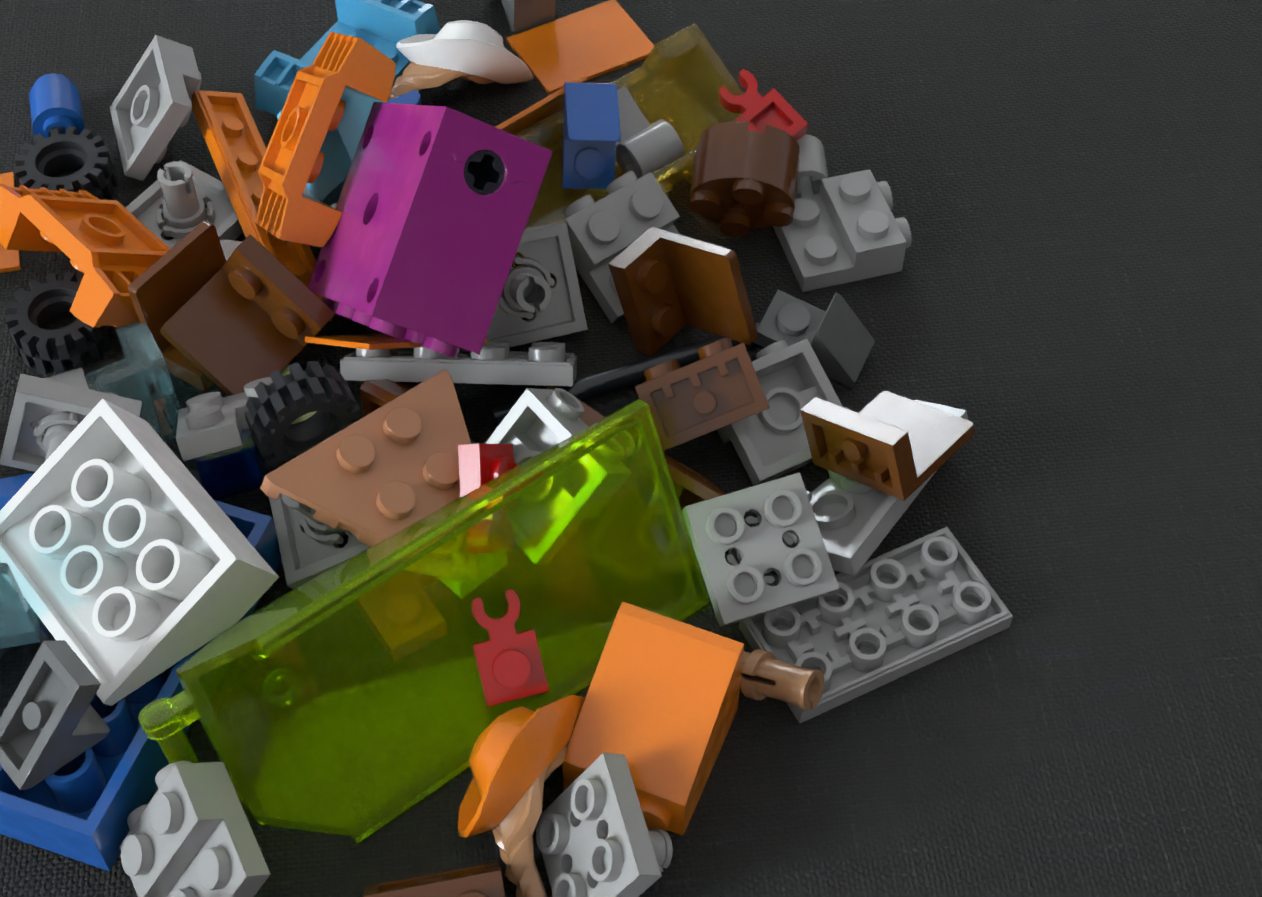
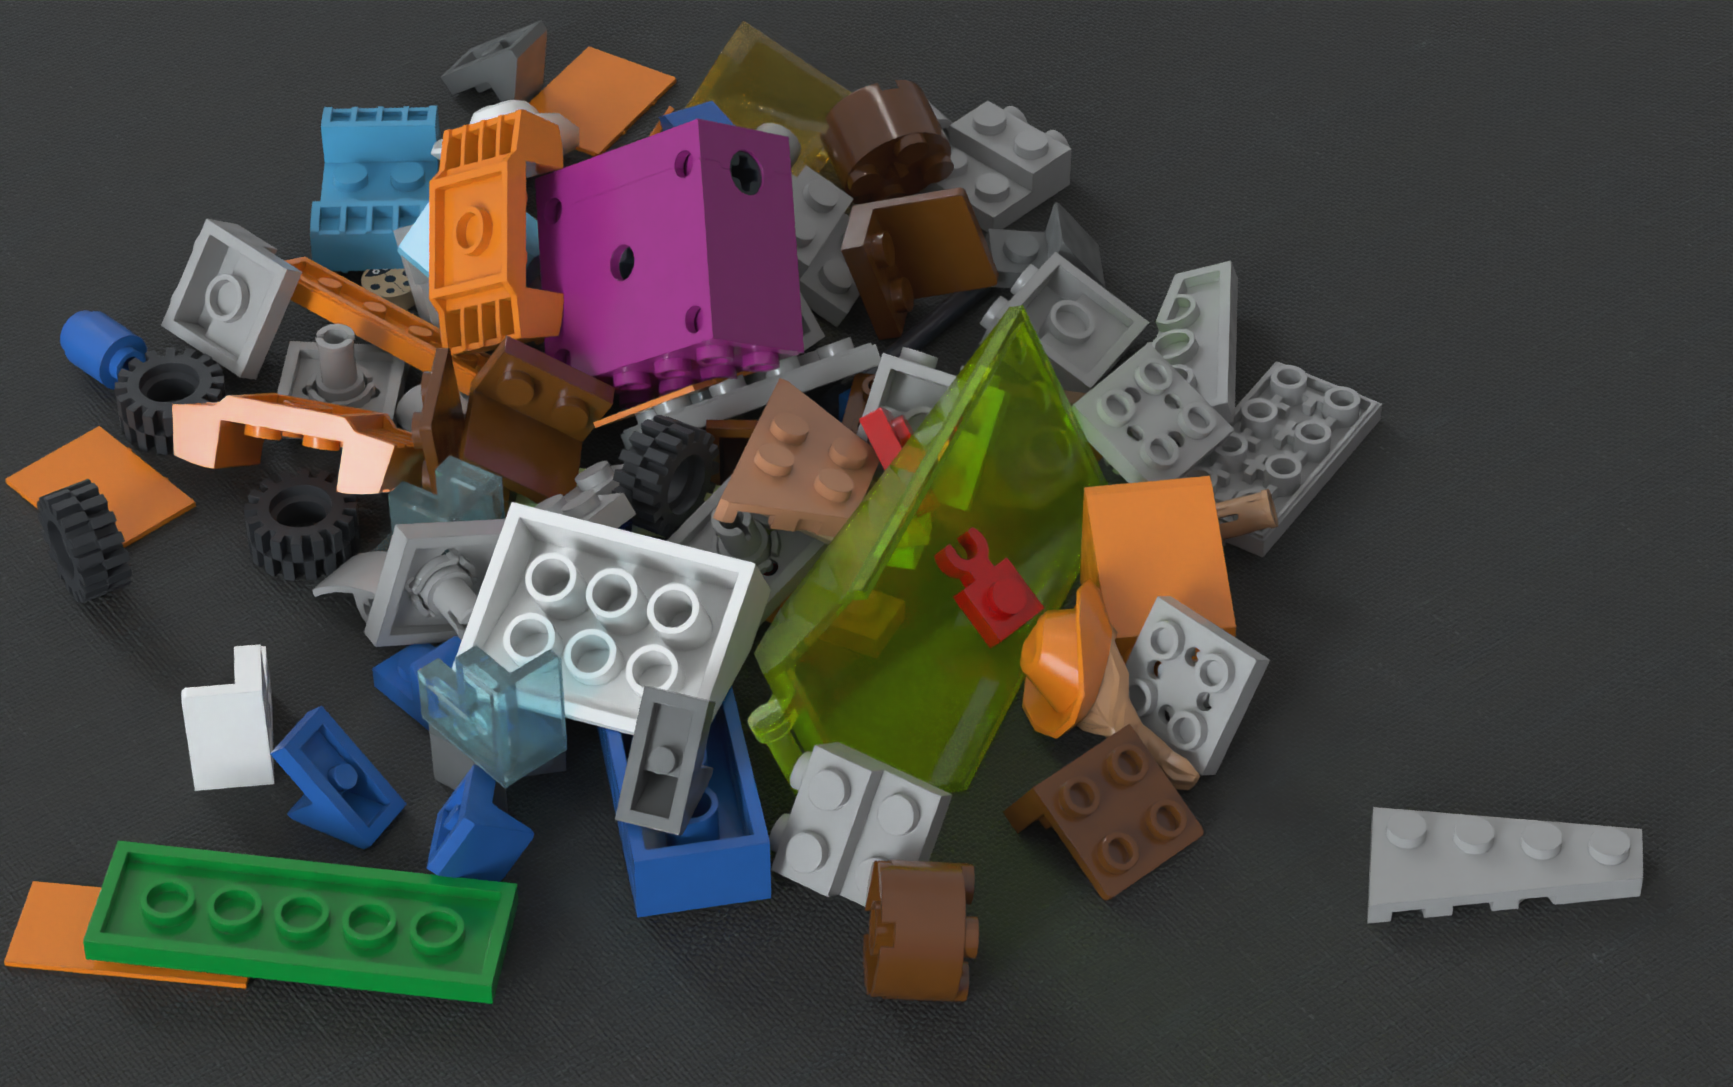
camera: 30 degrees left, 10 degrees down
reddish brown bracket [635,337,770,452] -> none
red plate [719,69,808,141] -> none
reddish brown bracket [800,391,975,501] -> none

